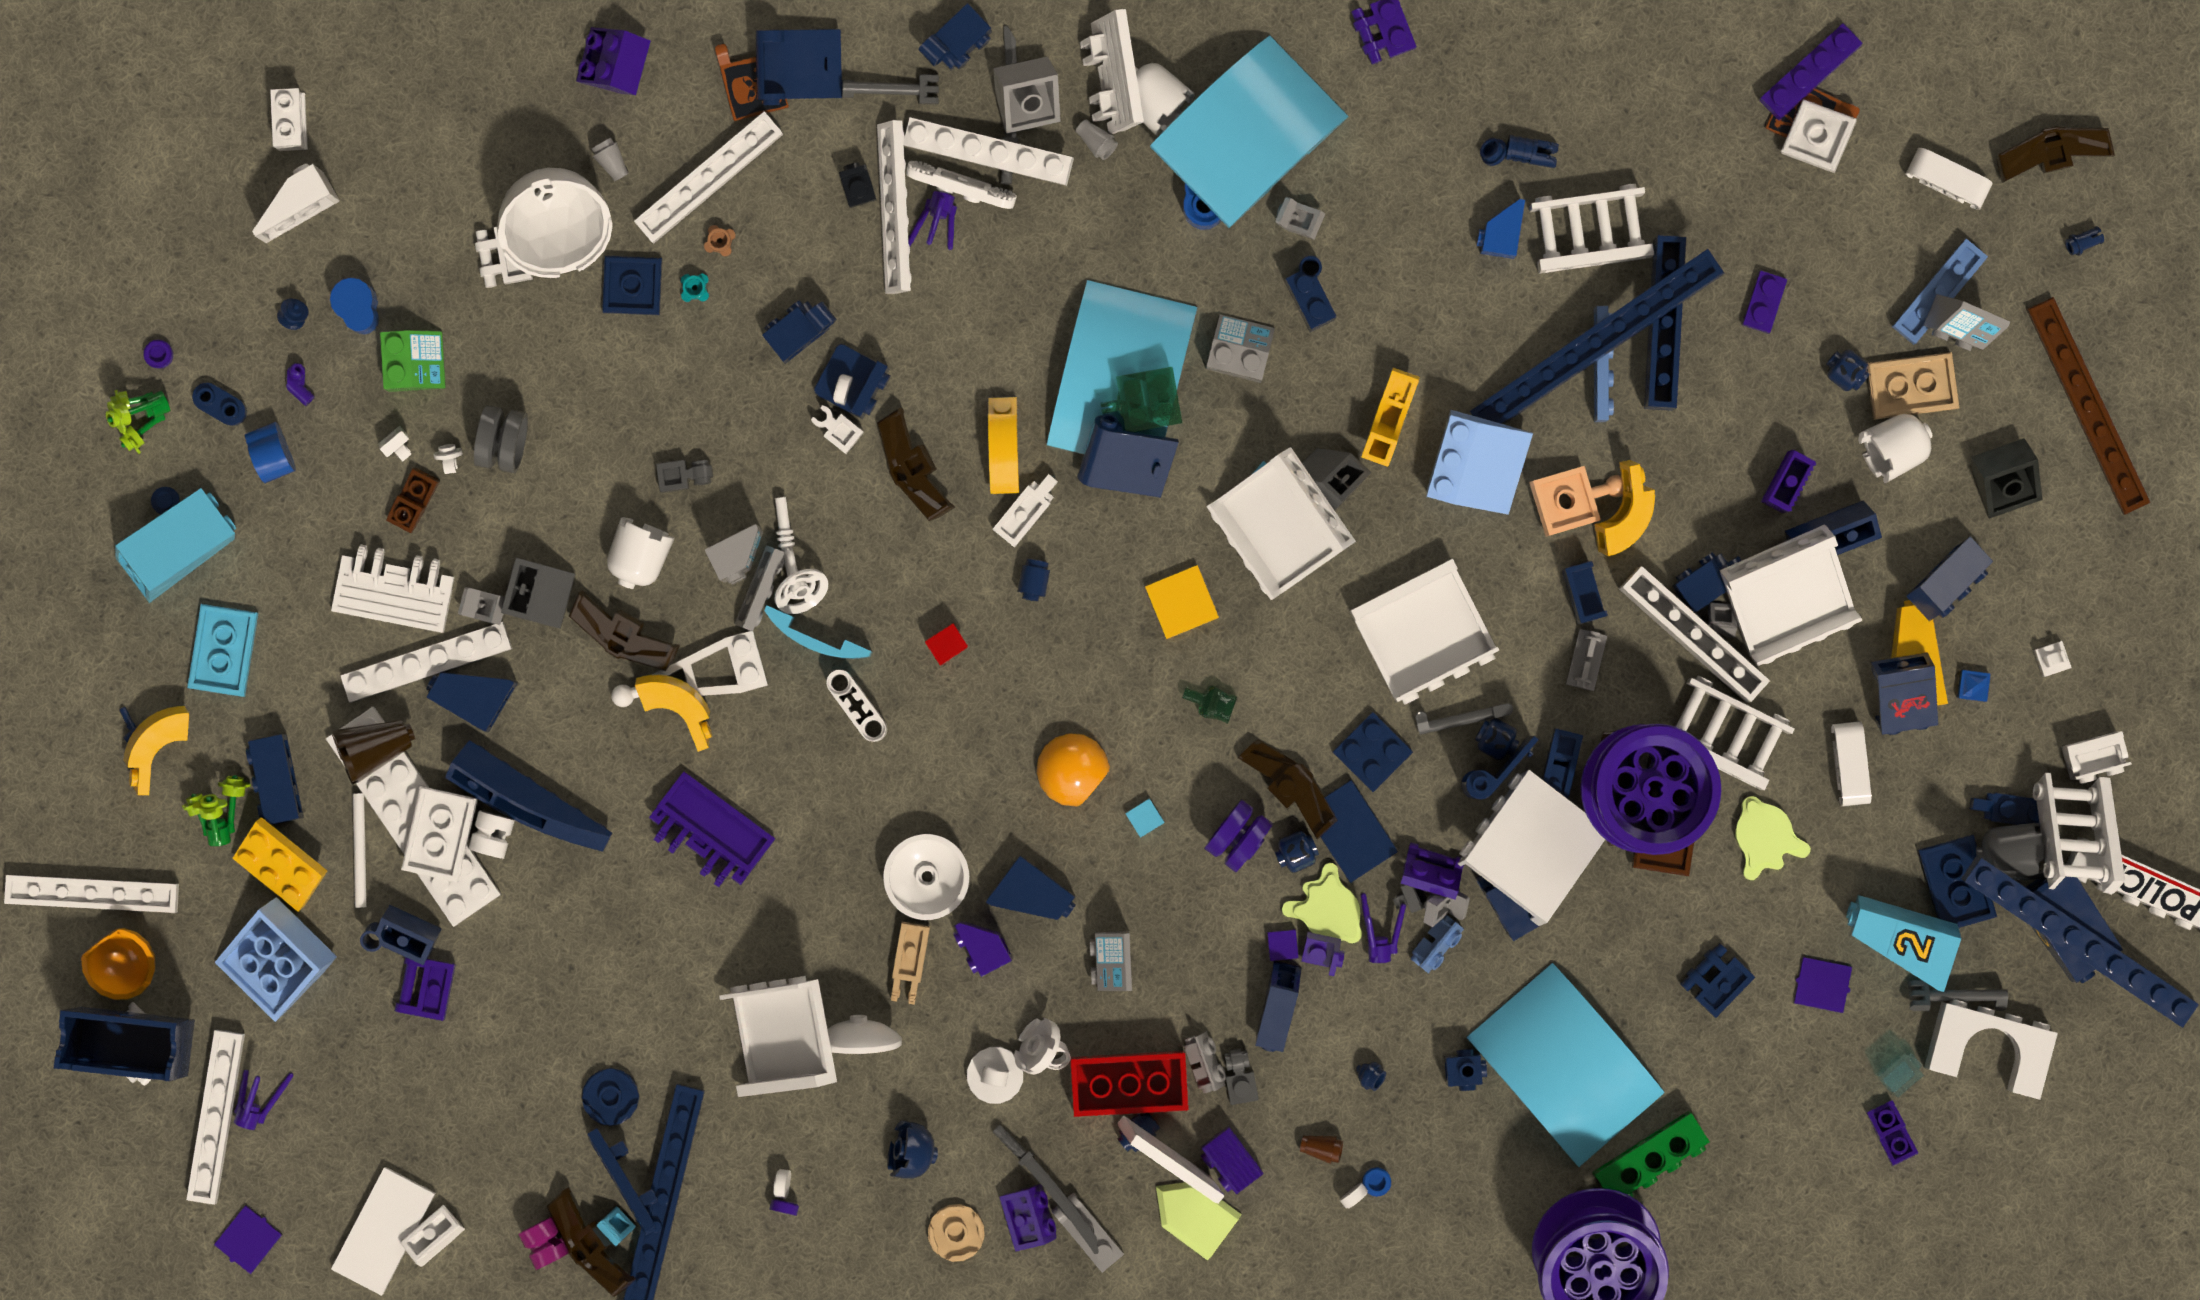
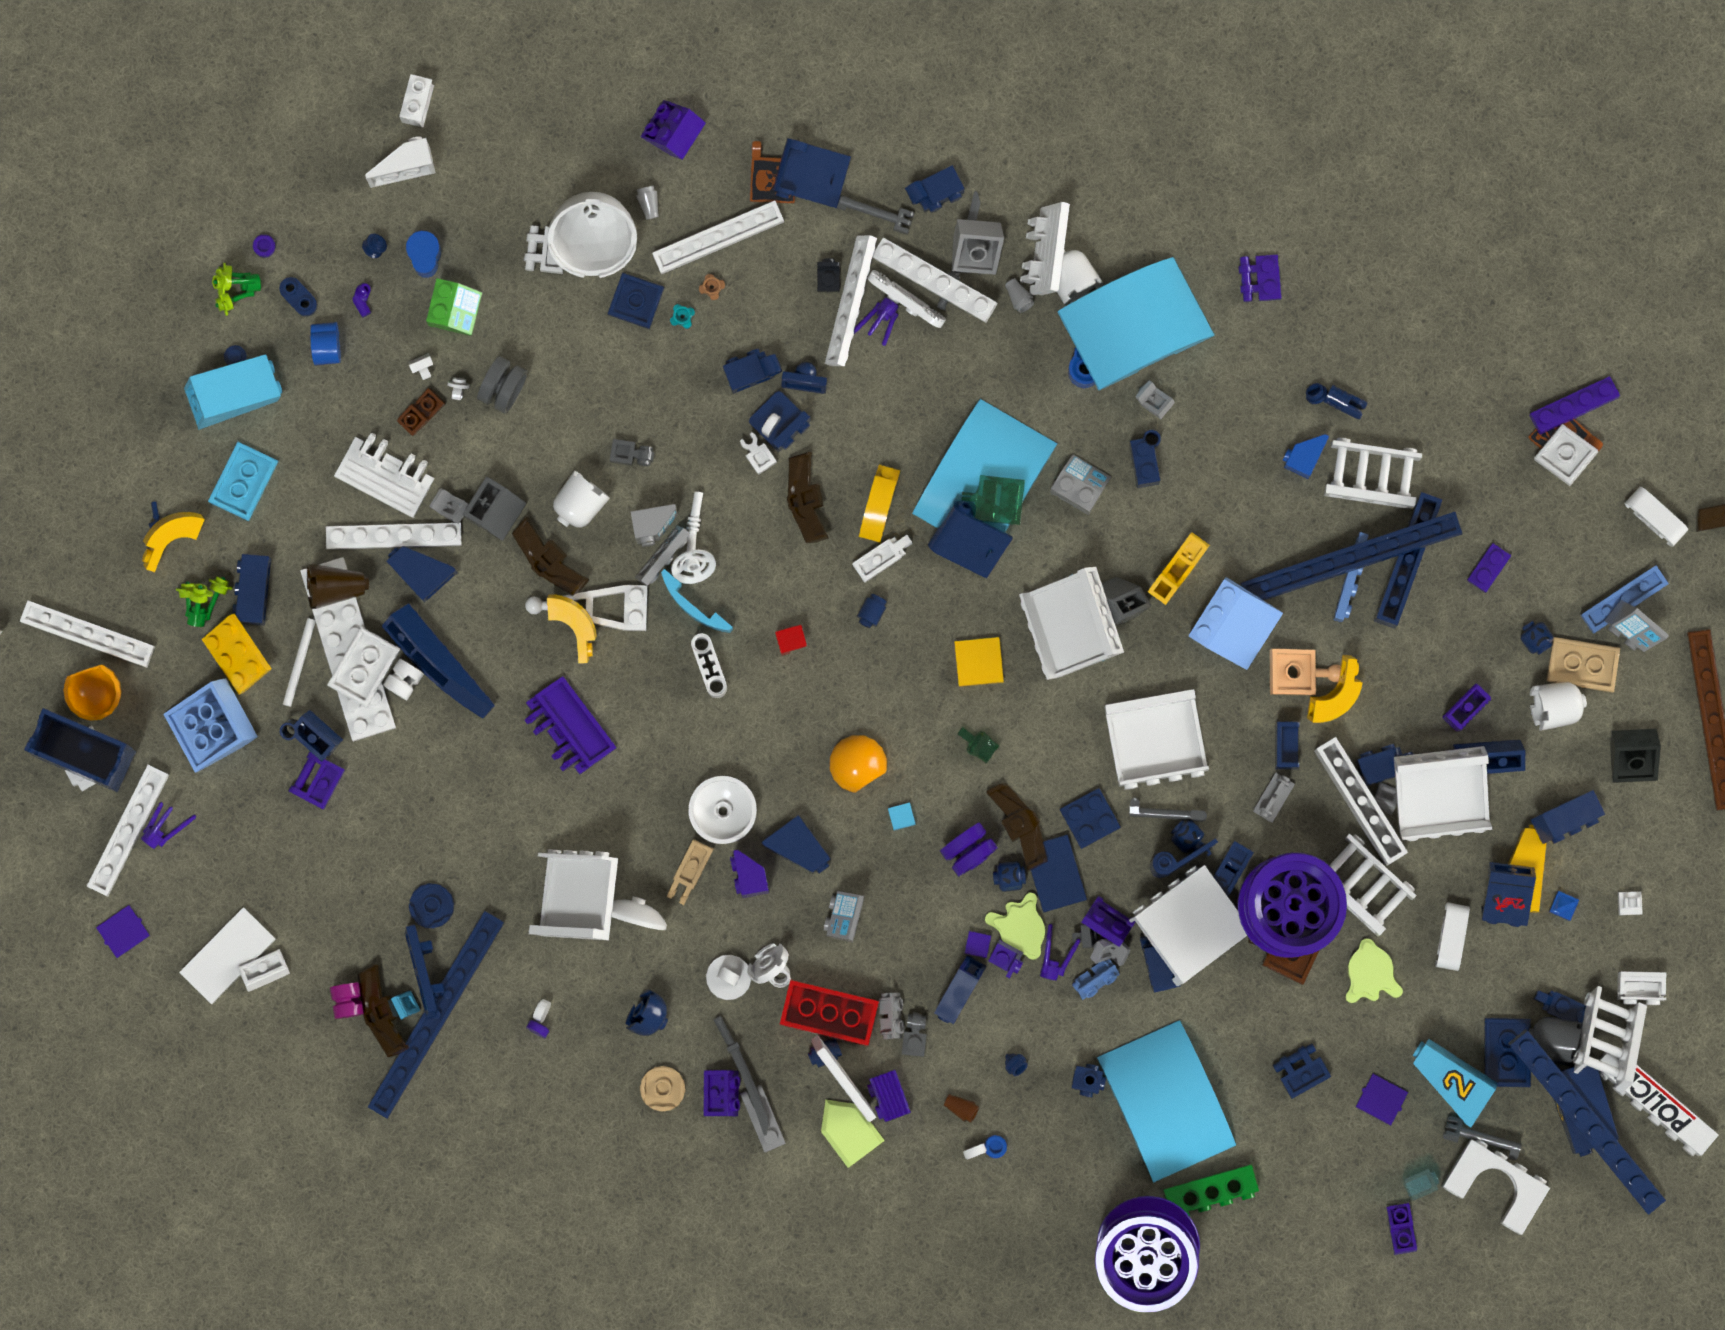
camera: 10 degrees right, 5 degrees down
none -> dark blue tile [781,362,827,394]

